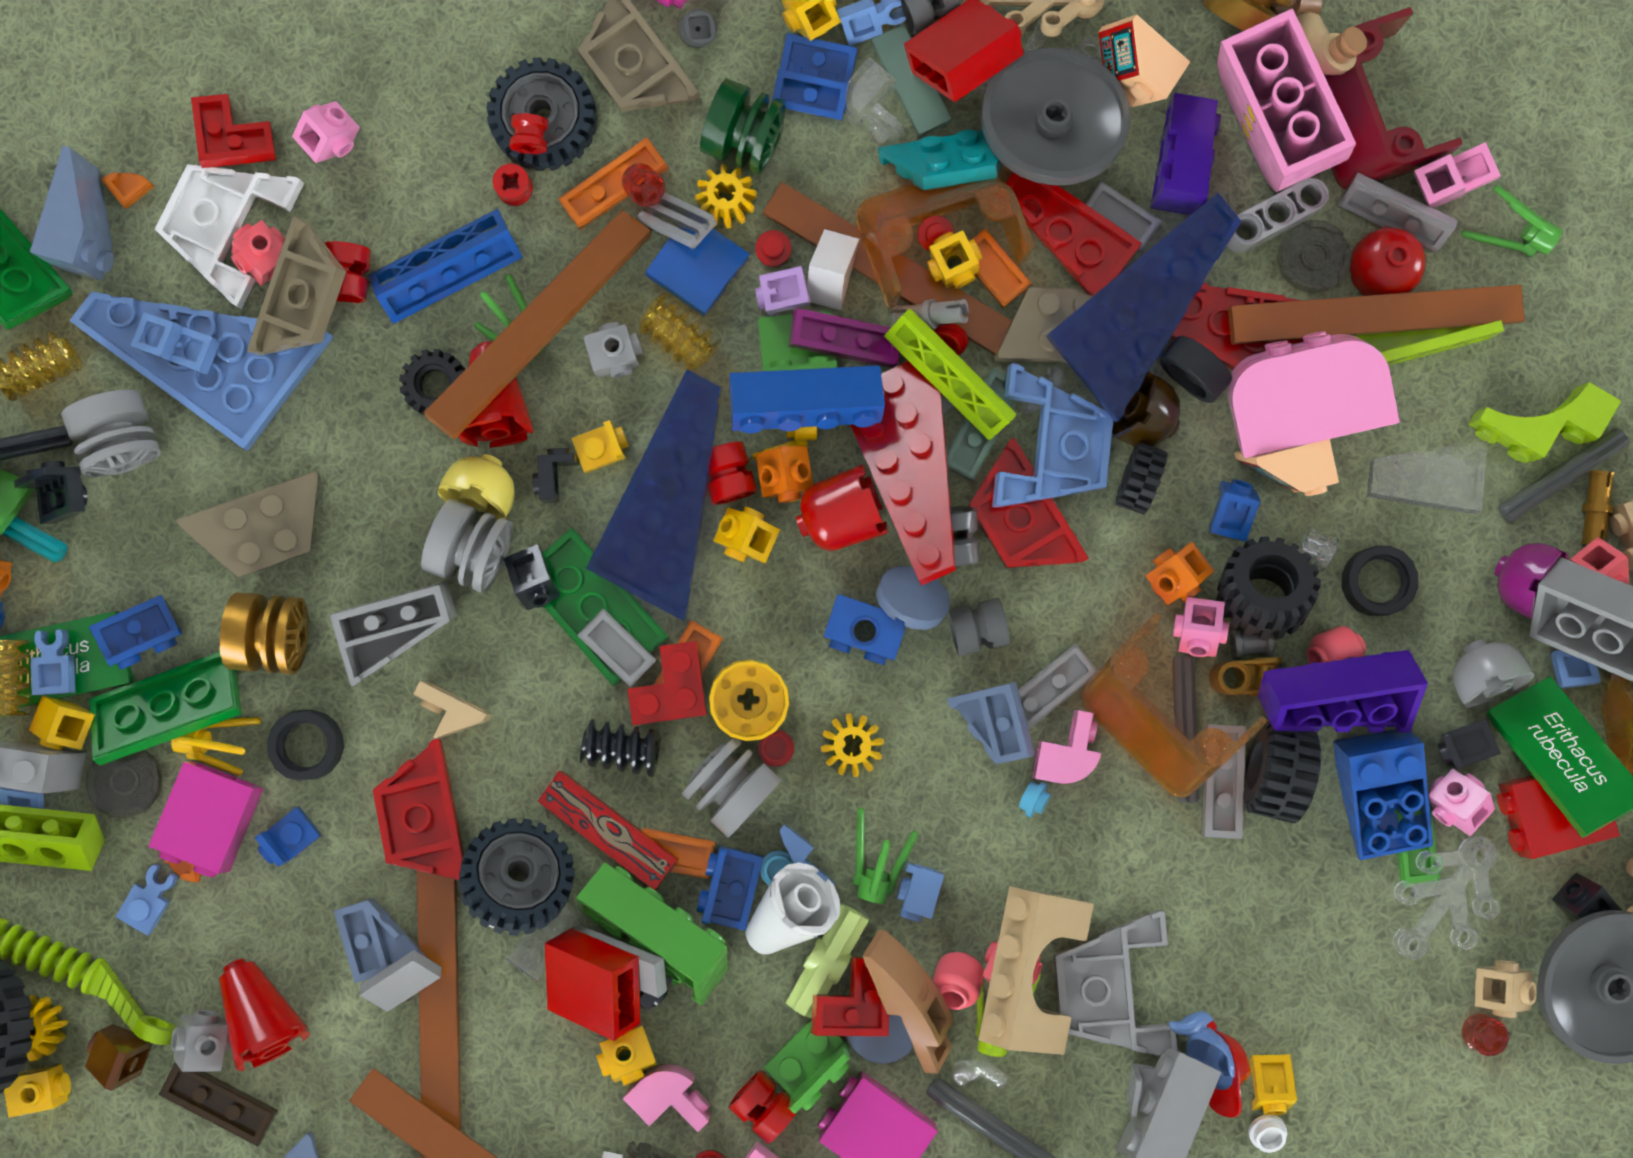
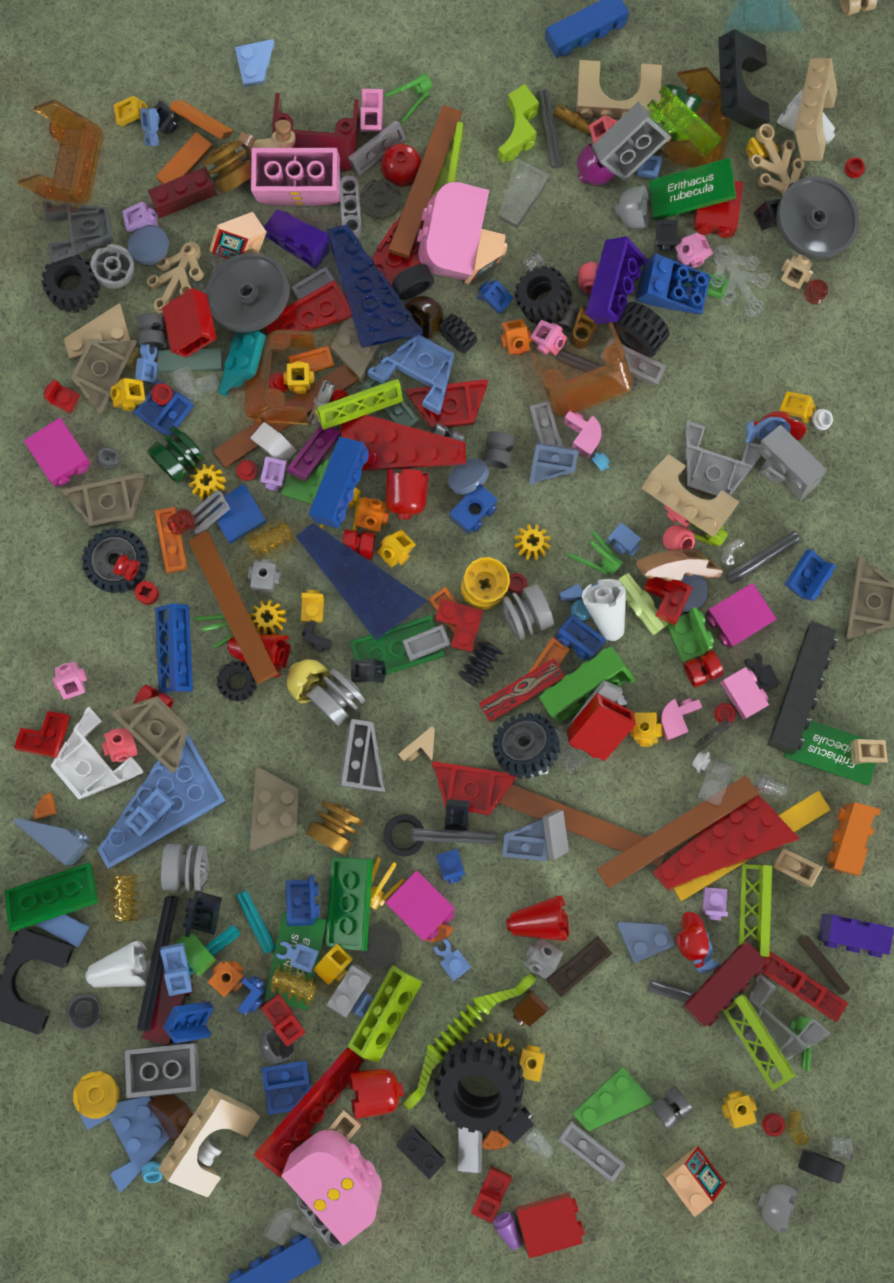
camera: 75 degrees left, 5 degrees down
black tyre [1342,545,1418,616] -> none
none -> red plate [151,383,173,405]
none -> teal axle [236,891,276,954]
none -> yellow gear [249,600,287,634]
none -> dark grey axle [411,828,497,844]
none -> black plate [445,799,469,831]

